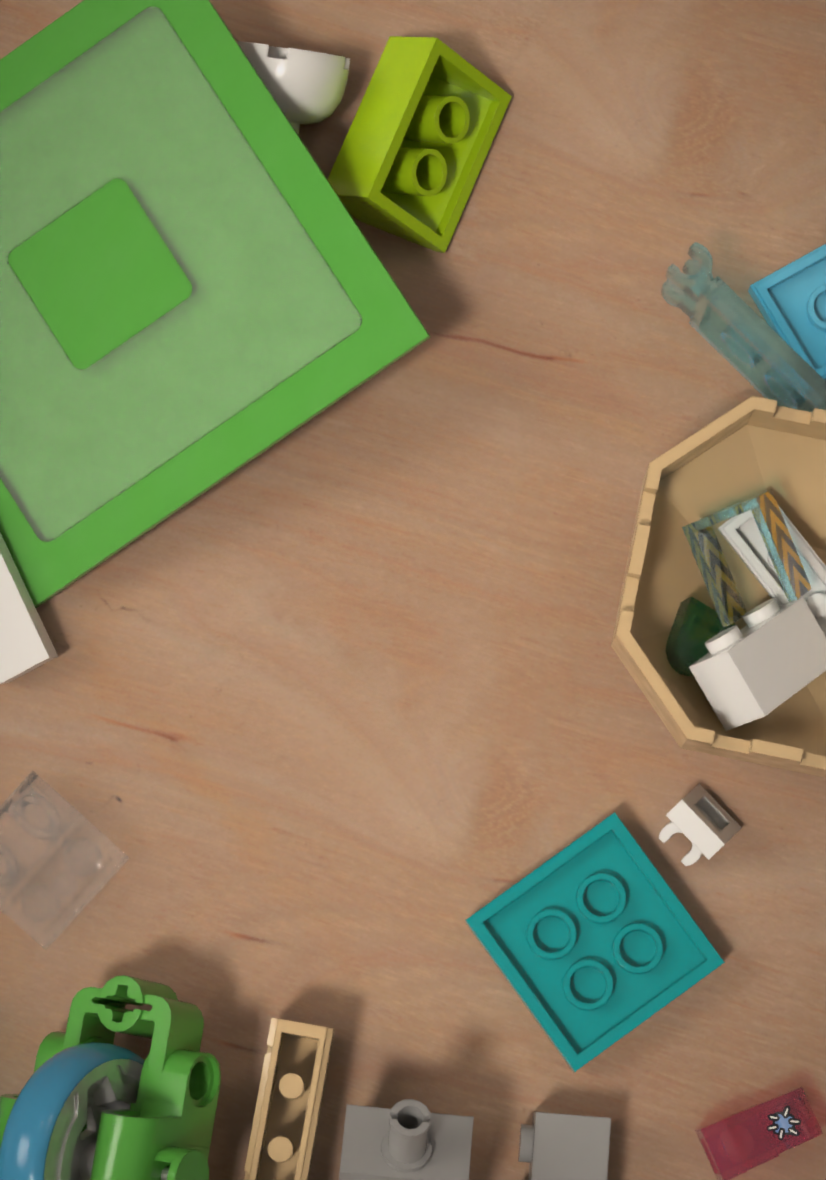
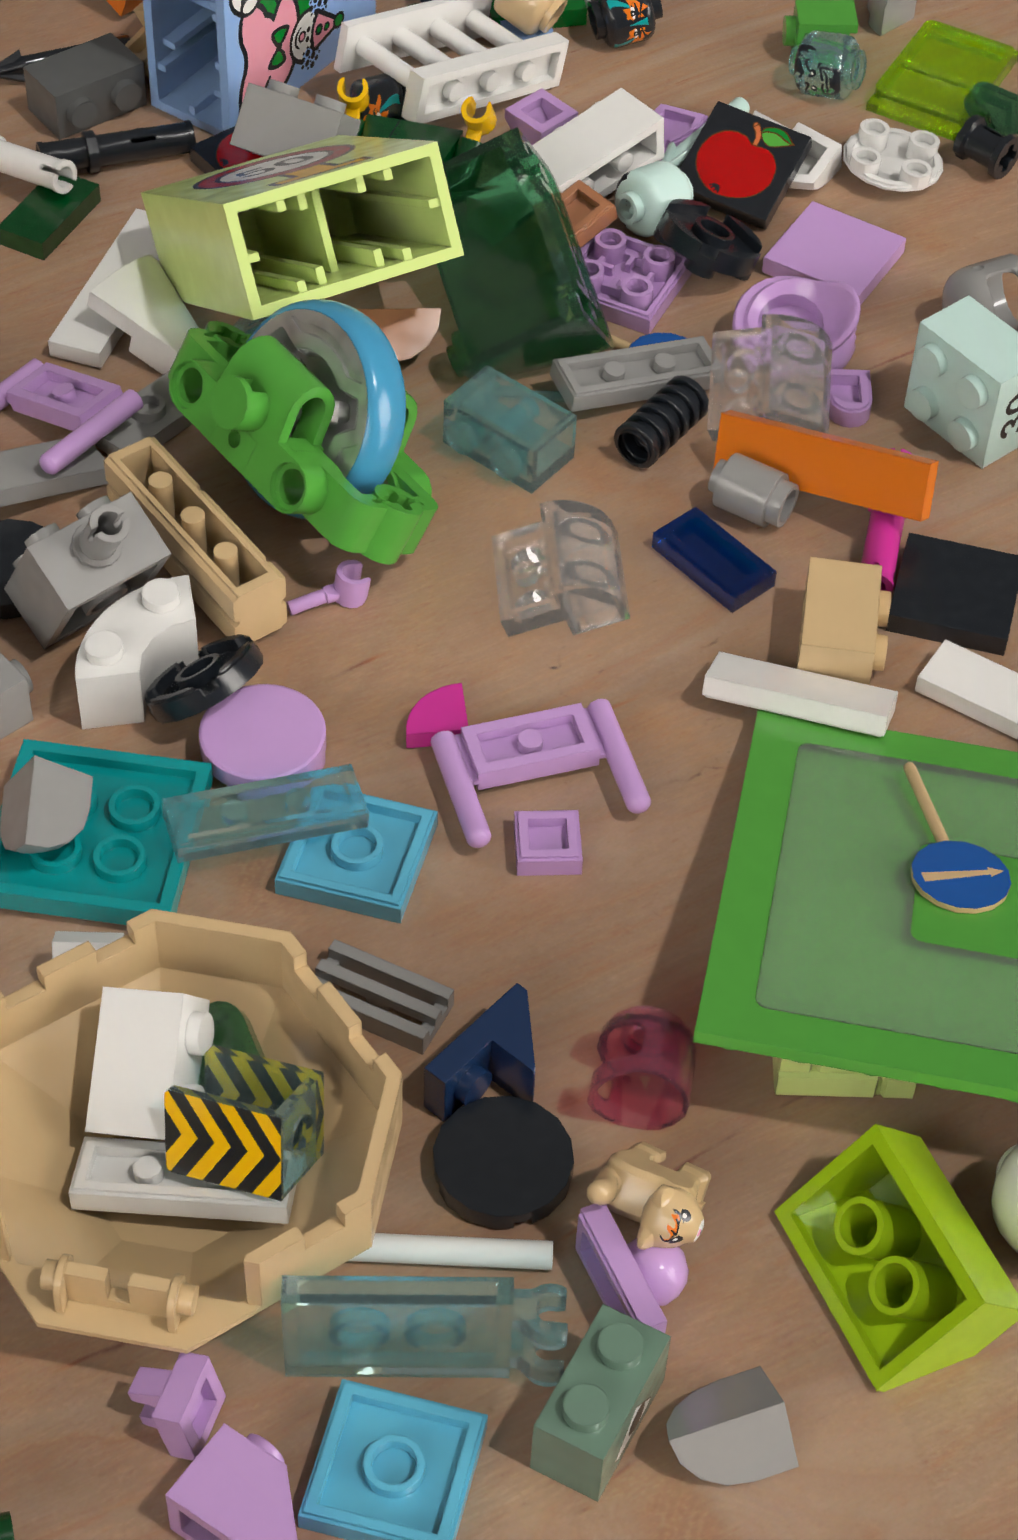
camera: 135 degrees right, 30 degrees down
none -> light grey brick [0,755,93,853]
none -> white brick [75,575,199,729]
none -> black plate [145,634,263,724]
none -> clear light blue tile [162,764,369,863]
none -> lavender tile [199,684,326,803]
none -> medium azure tile [275,783,438,924]
none -> lavender hand [286,560,371,616]
none -> light grey tile [315,939,454,1055]
none -> white bar [349,1233,553,1270]
none -> dark pink tile [406,683,468,748]
none -> dark blue slope [424,983,535,1122]
none -> lavender plate [430,699,651,848]
none -> black tile [433,1096,574,1229]
none -> lavender tile [514,810,583,876]
none -> sand green brick [530,1304,671,1502]
none -> lavender tile [575,1204,689,1333]
none -> clear pink helmet [587,1005,697,1130]
none -> tan animal [587,1141,711,1250]
none -> light grey brick [666,1366,799,1486]
none -> blue piece [903,762,1011,914]

